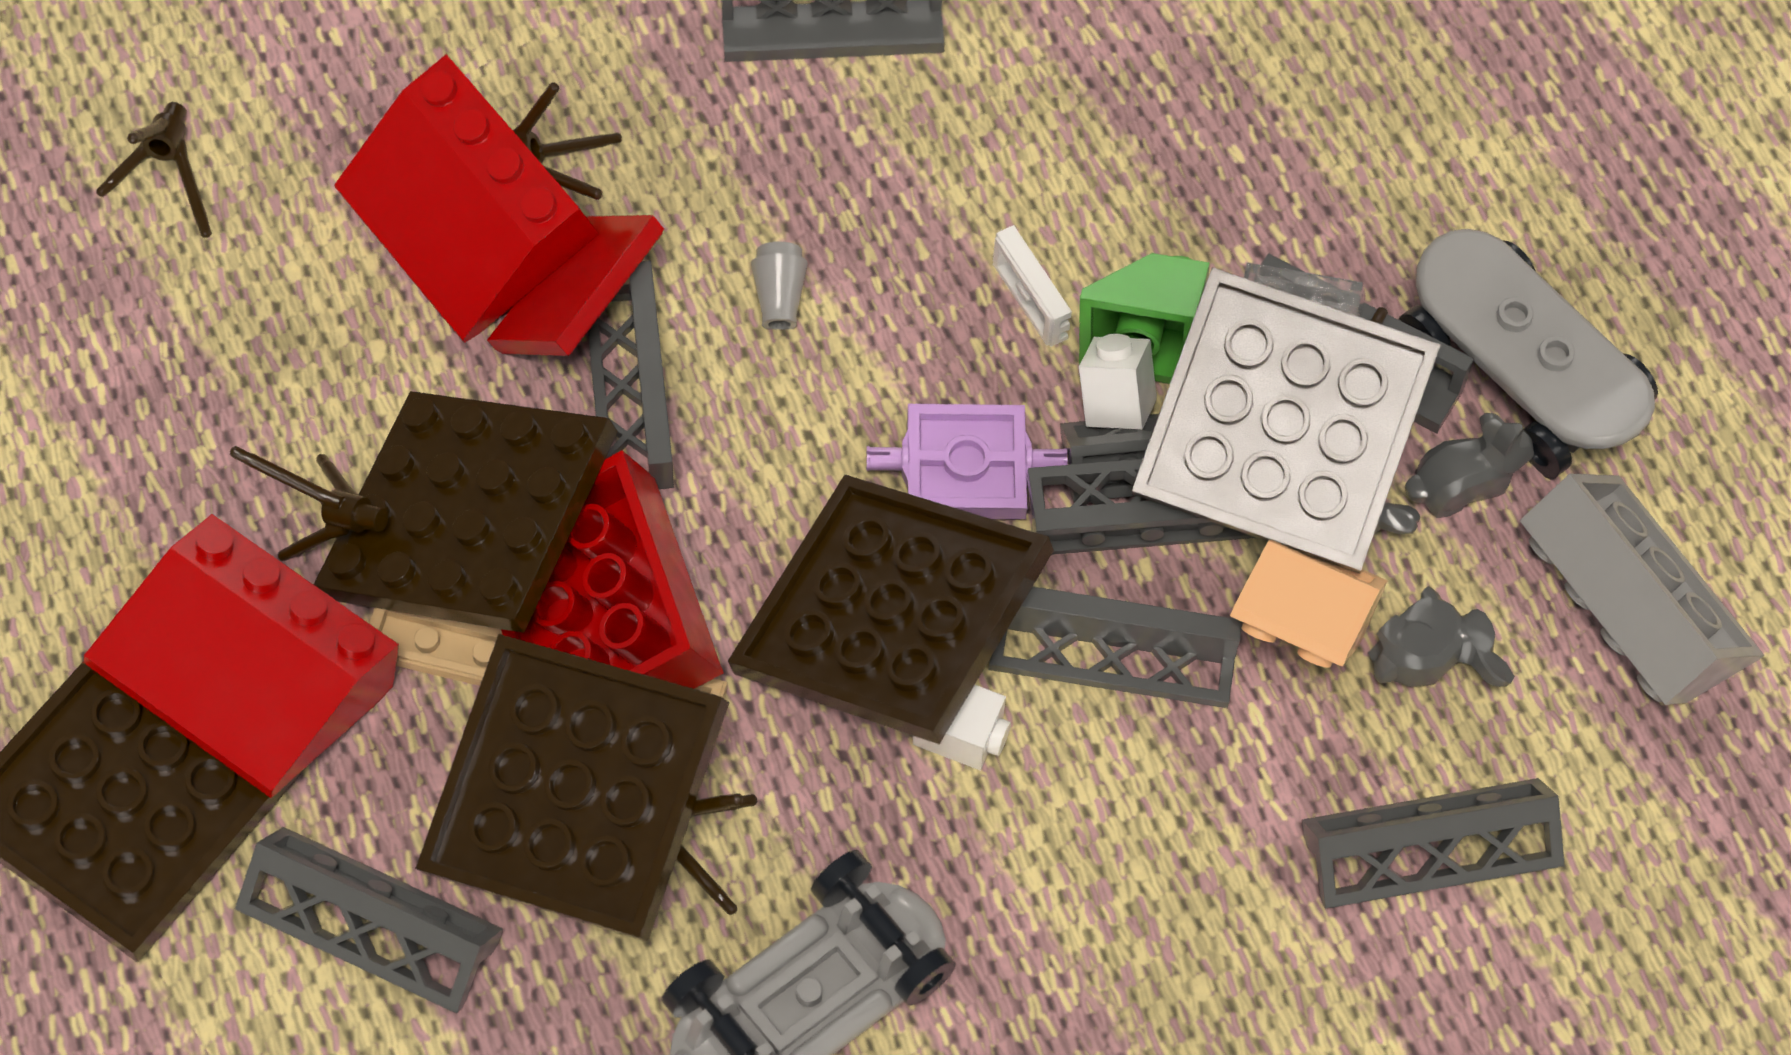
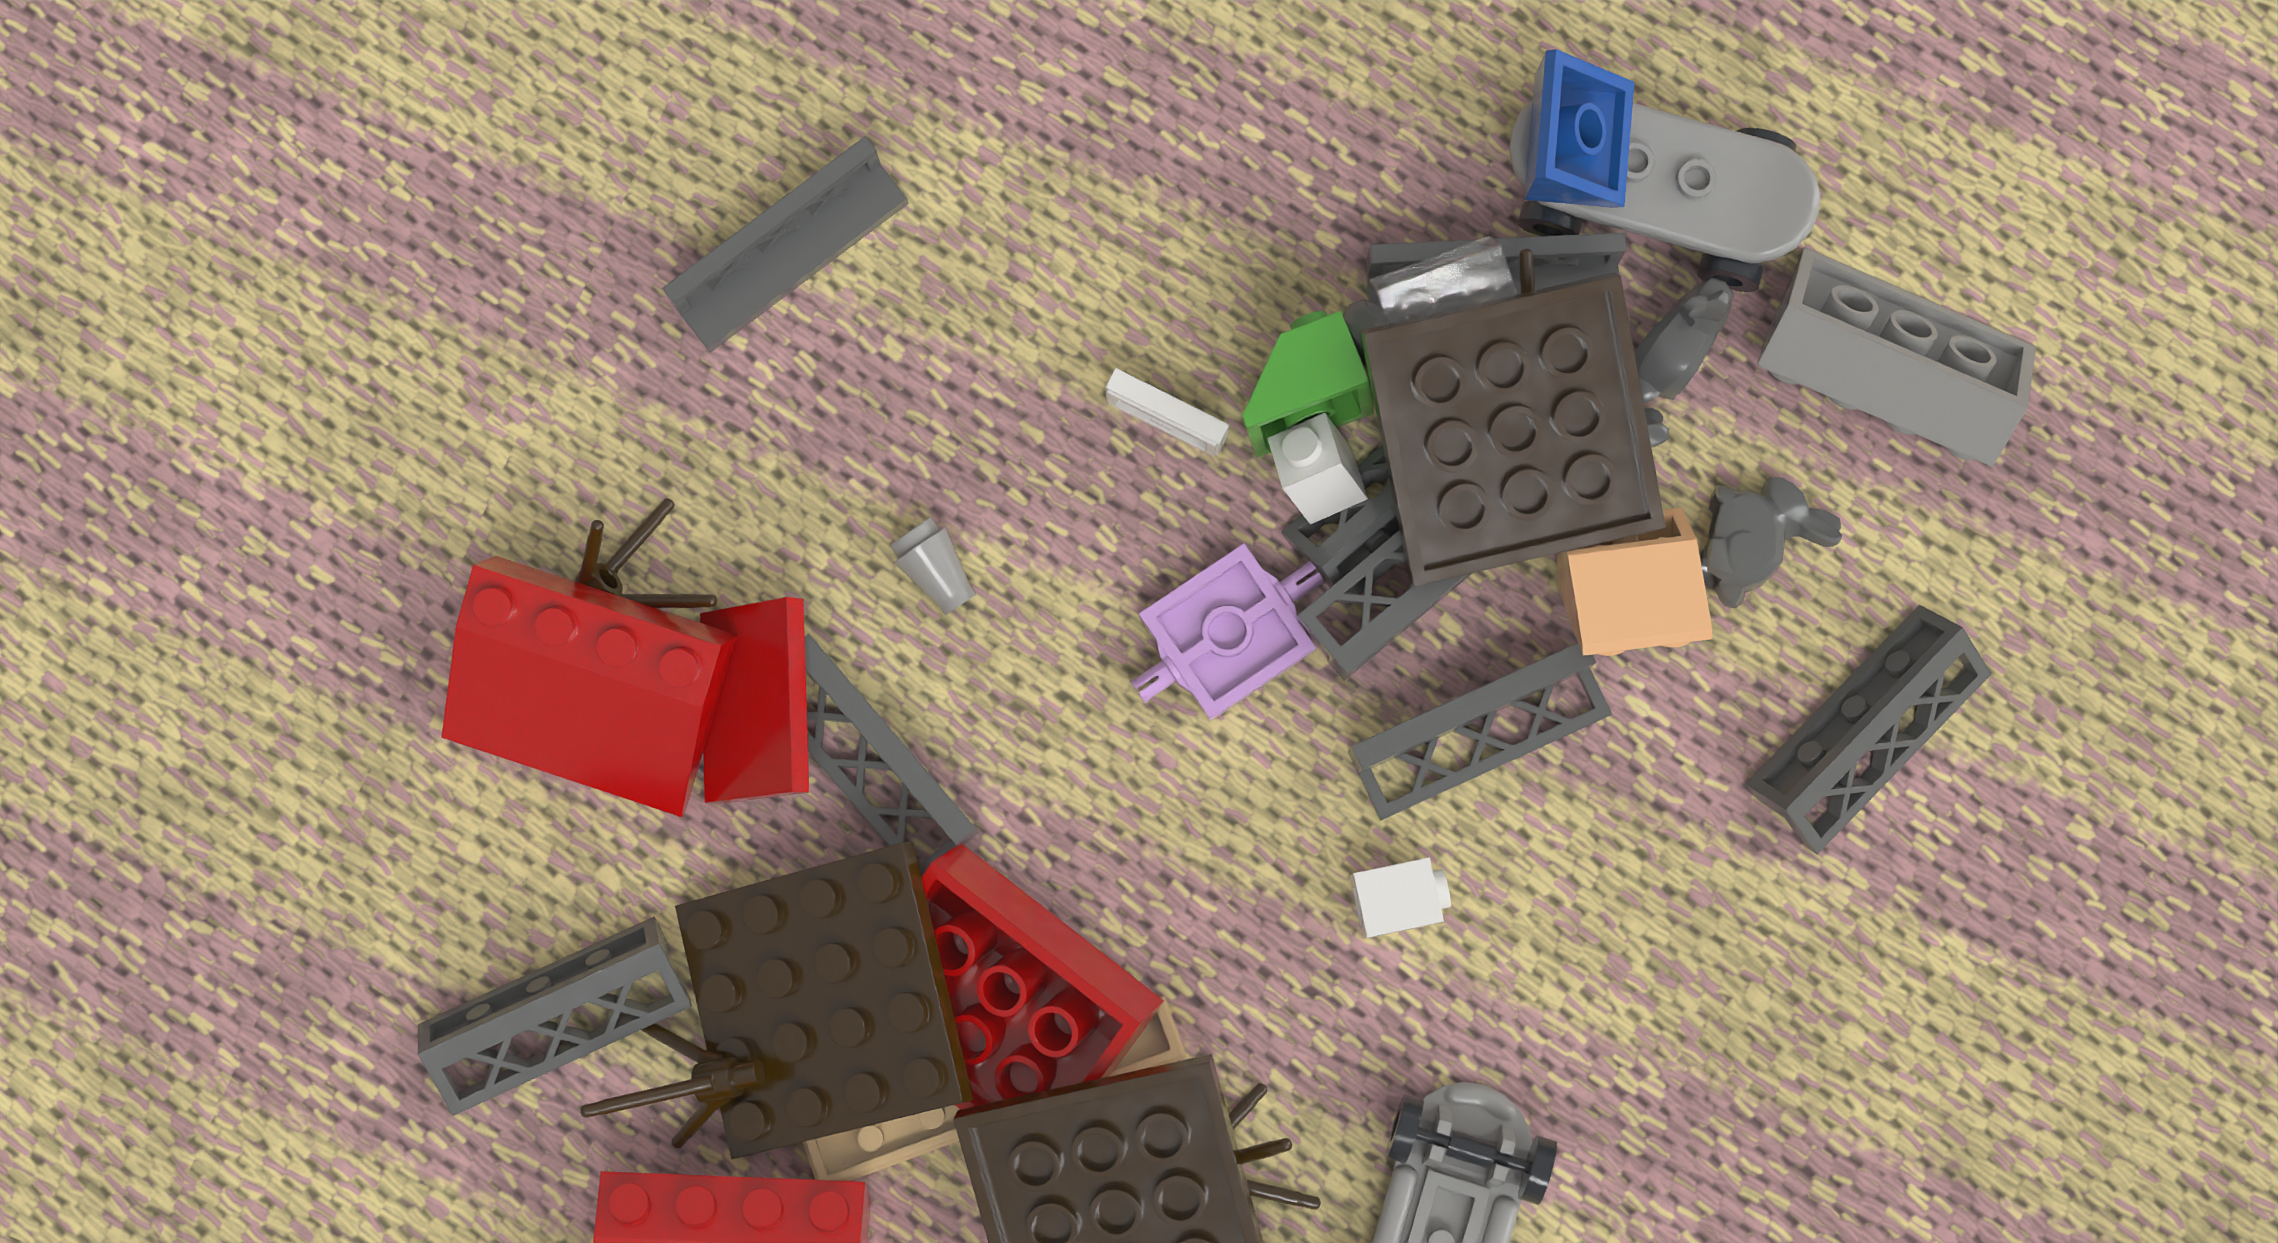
camera: 30 degrees left, 20 degrees up
dark brown plant [96,102,212,238] -> none
dark brown plate [728,474,1054,745] -> none
none -> dark grey fence [418,916,692,1116]
none -> blue slope [1524,49,1635,208]

